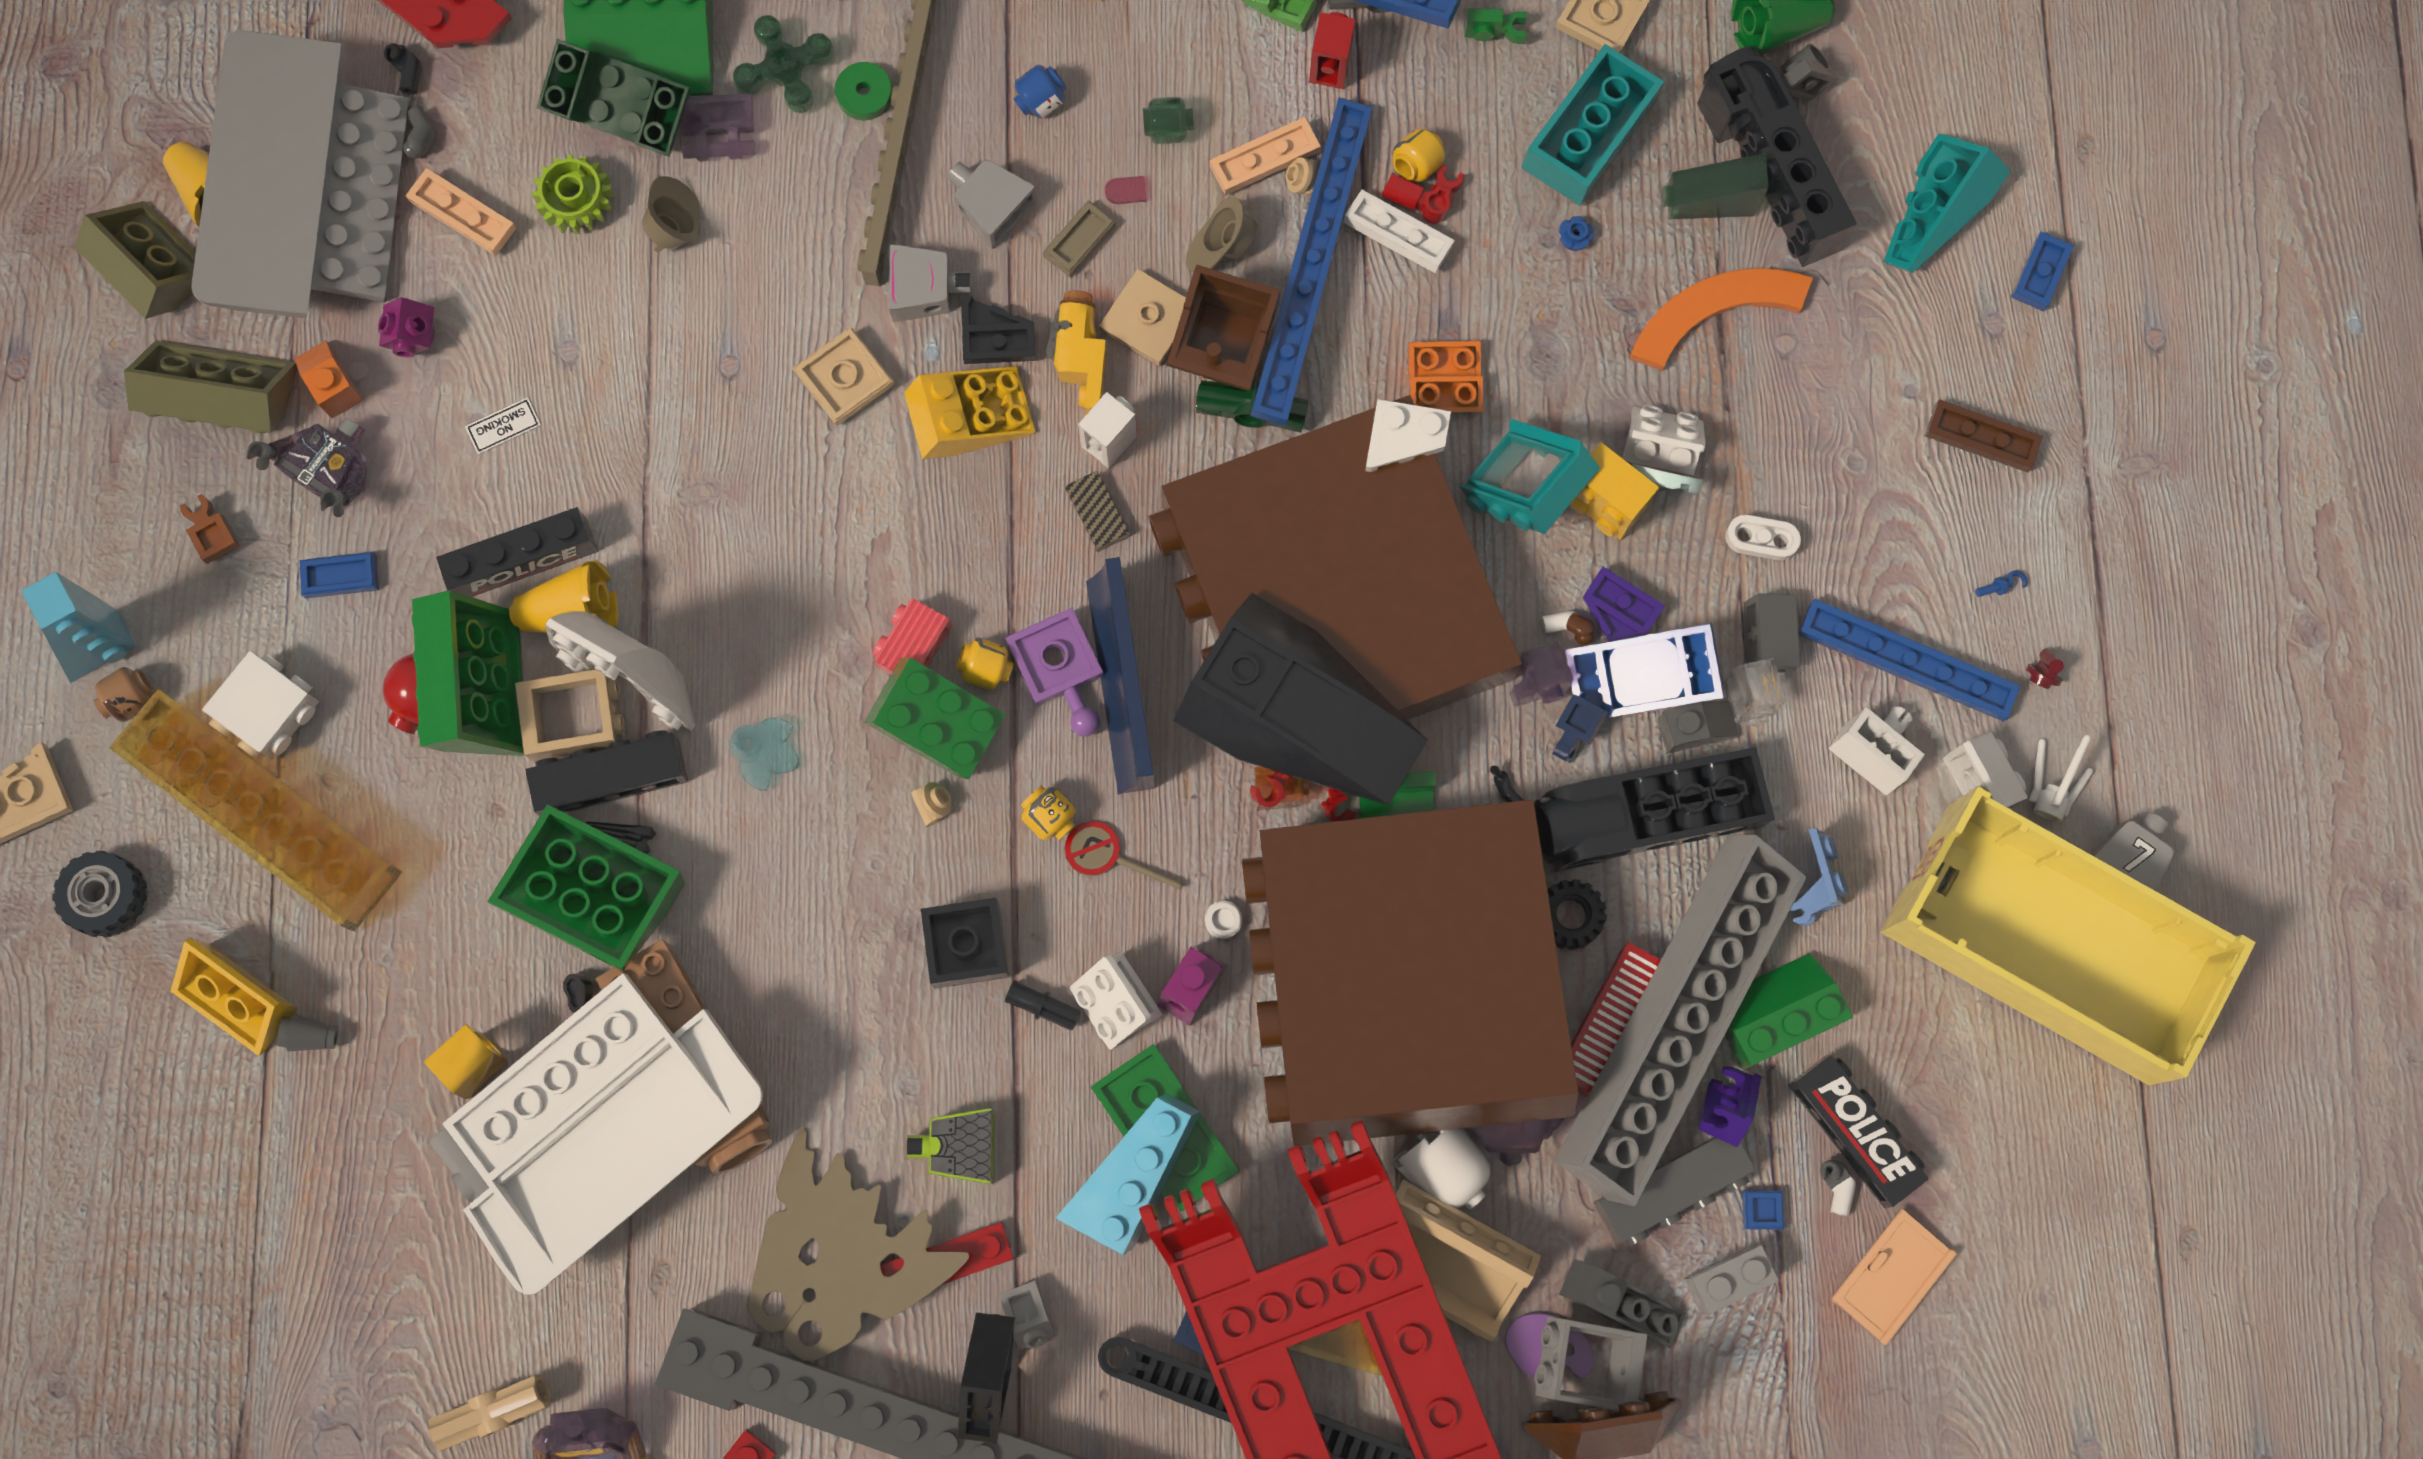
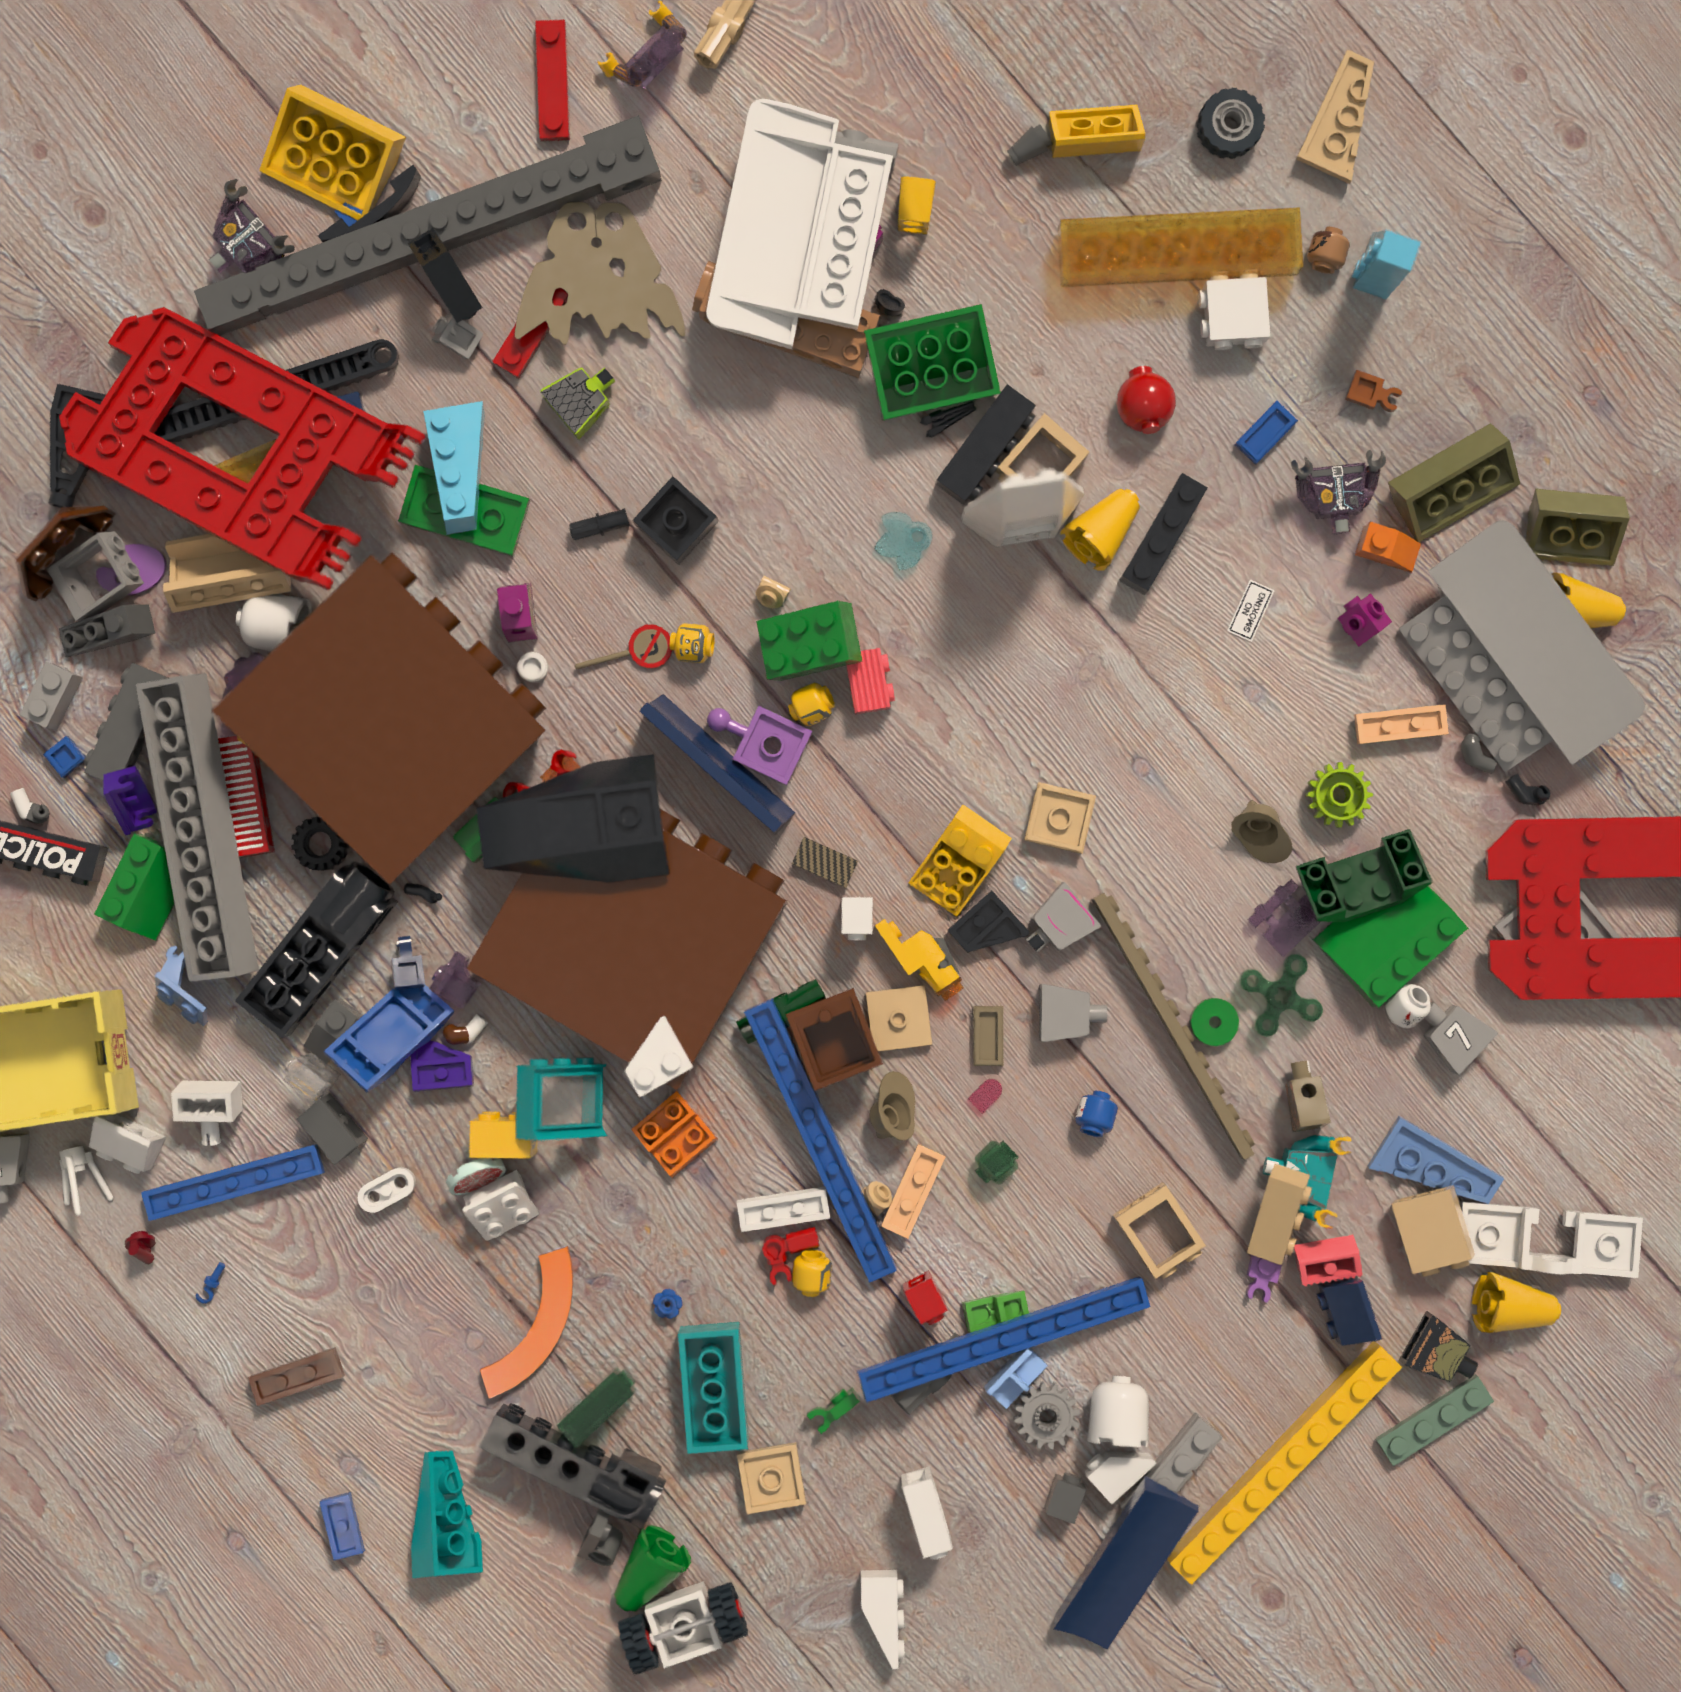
camera: 145 degrees right, 10 degrees up
green slope [412,590,524,756] -> none
white bracket [1070,952,1163,1049] -> none

